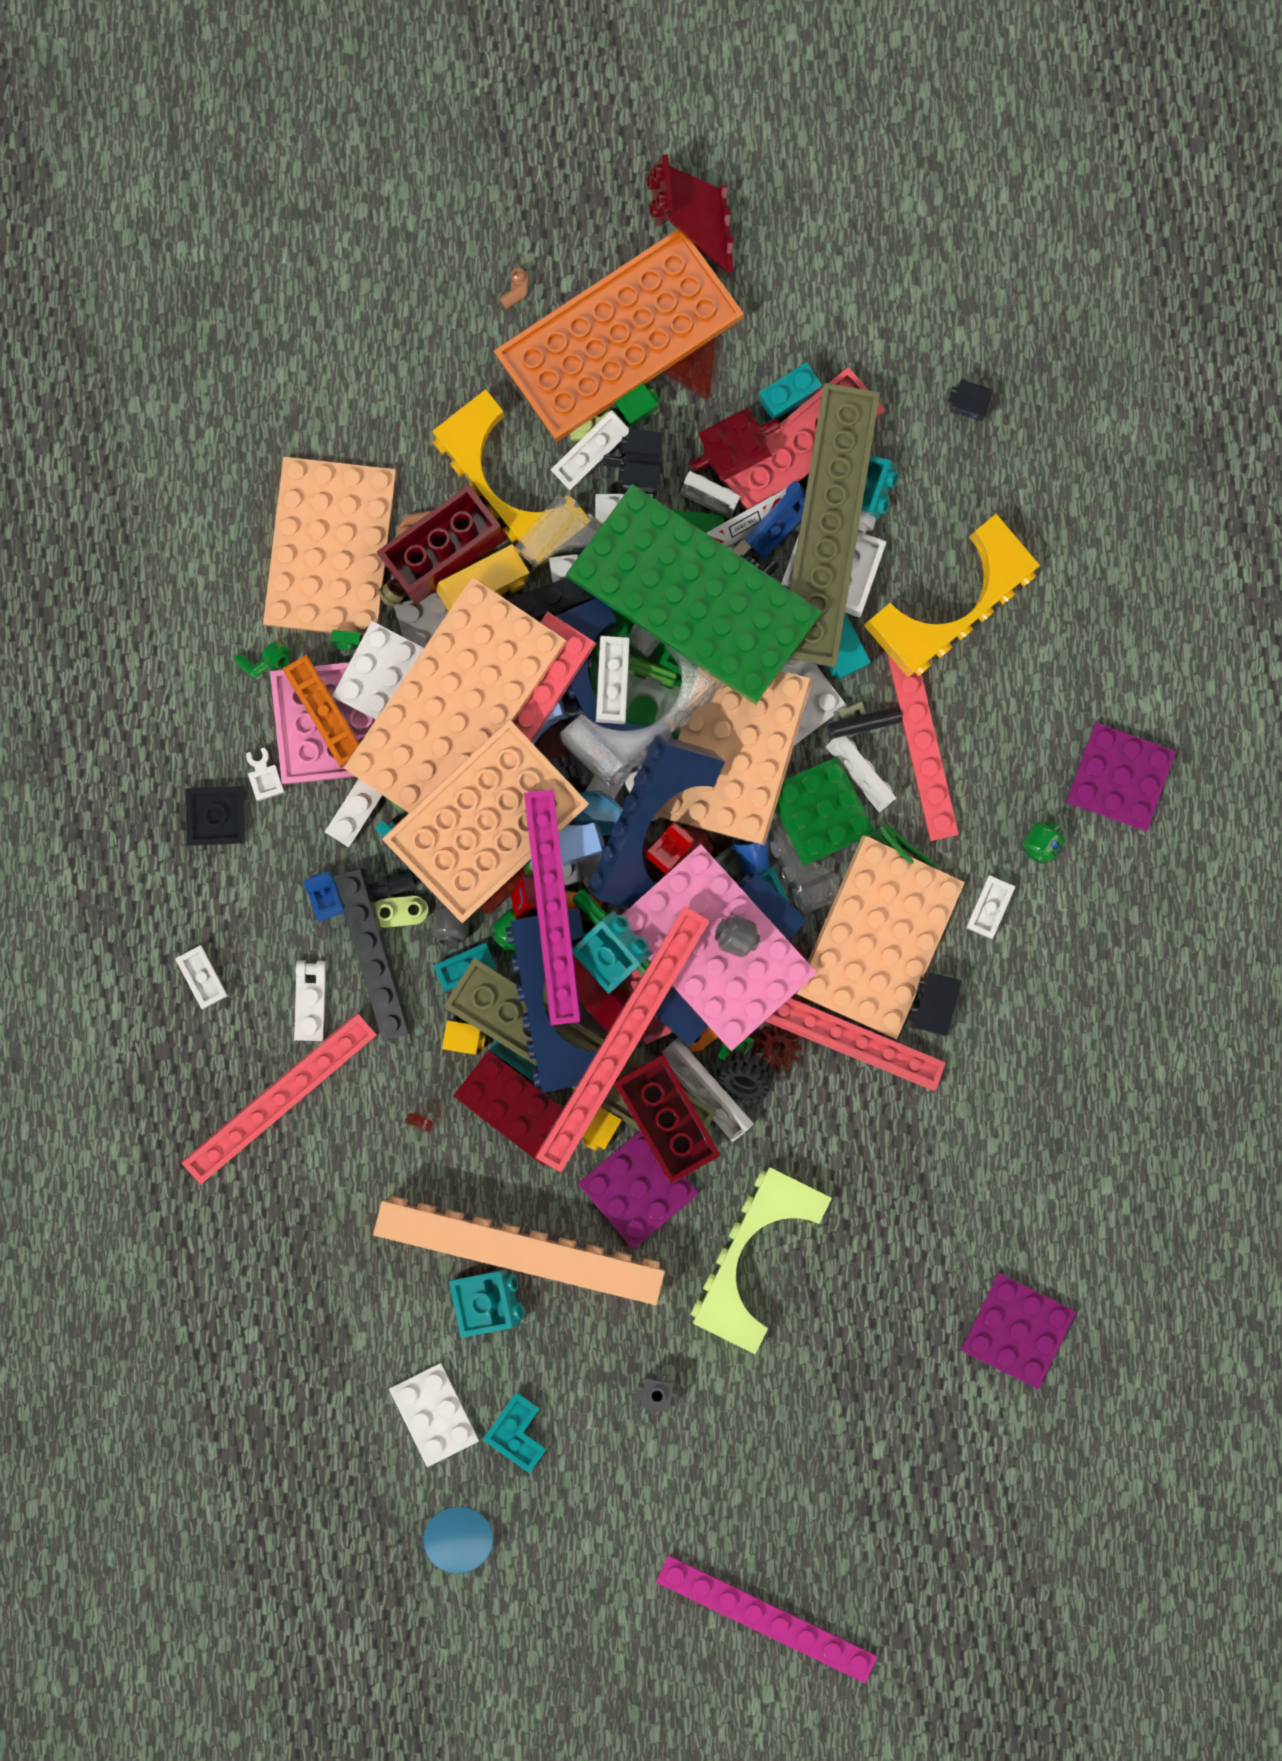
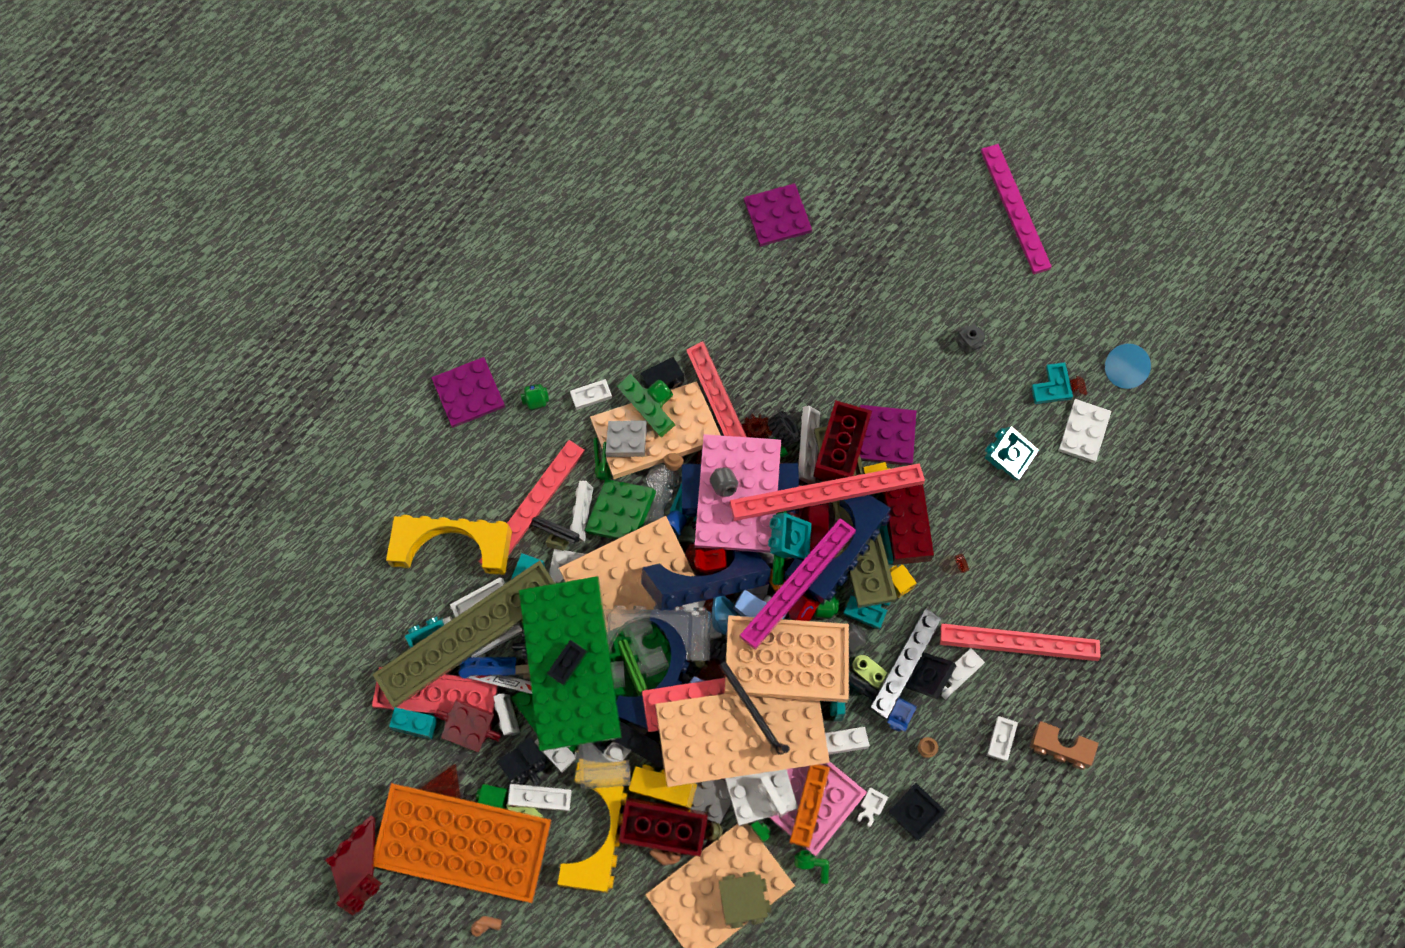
camera: 130 degrees left, 15 degrees down
light nougat brick [373,1196,665,1305] -> none
white plate [596,636,629,724] -> none
yellowish green arch [690,1167,832,1354] -> none
black brick [948,379,994,422] -> none
none -> black plate [547,640,588,686]
none -> light grey plate [605,421,647,457]
none -> green plate [617,374,675,438]
none -> medium nougat plate [664,453,683,471]
none -> black bar [719,661,790,755]
none -> olive brick [719,871,771,929]
none -> white plate [758,775,788,818]
none -> black plate [905,652,957,699]
none -> medium nougat plate [918,737,938,758]
none -> nougat arch [1030,721,1099,770]
none -> clear red piece [1070,376,1087,395]

